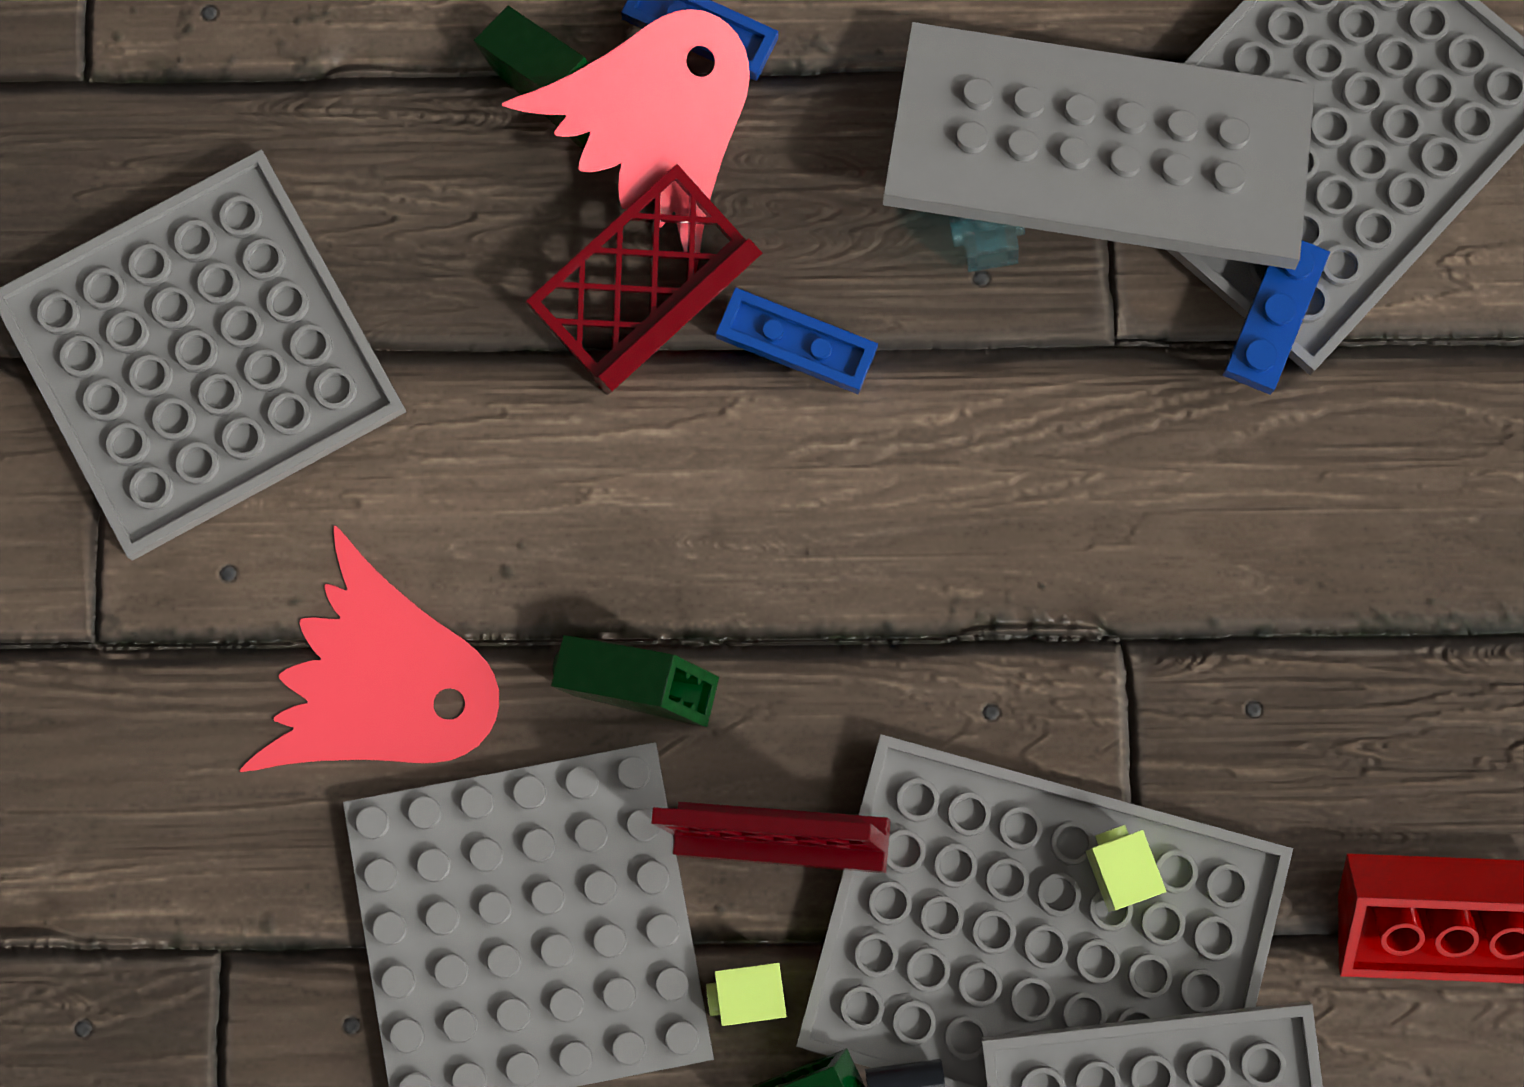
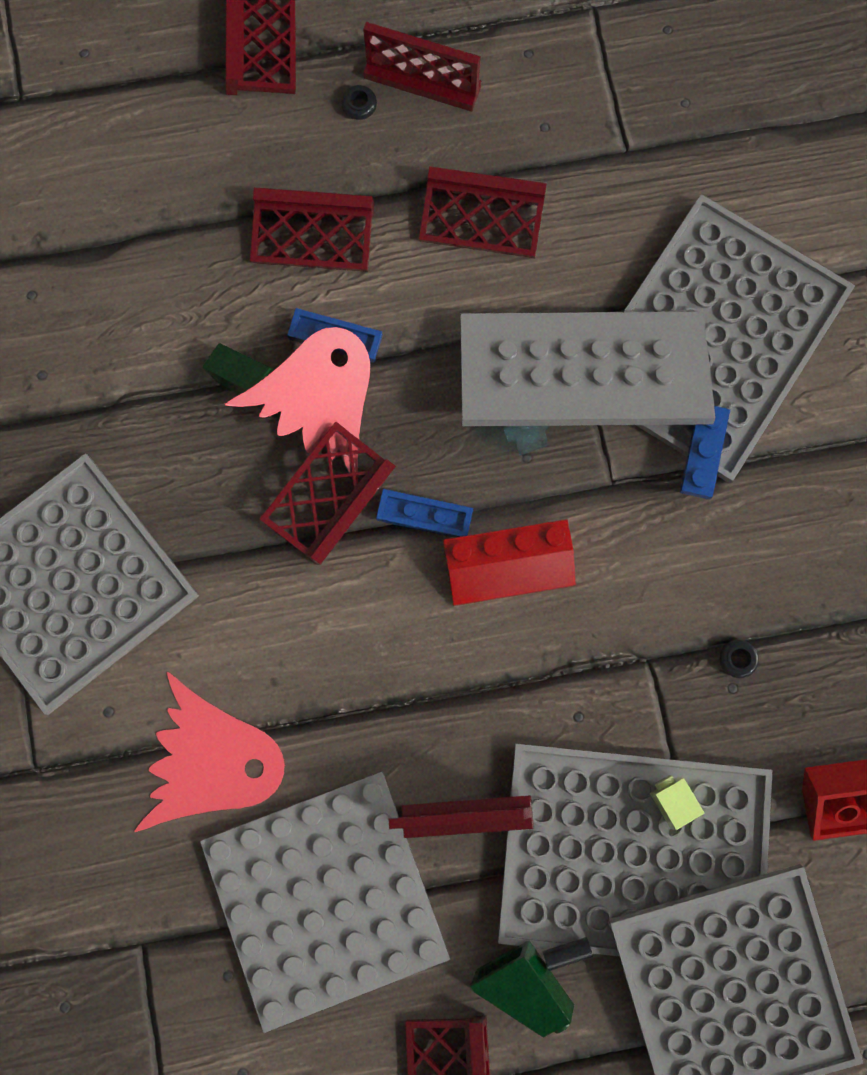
camera: 10 degrees left, 0 degrees up
dark green slope [551,635,719,727] -> none
yellowish green brick [706,963,787,1026] -> none
none -> red slope [443,519,576,606]
none -> black piece [719,639,759,679]

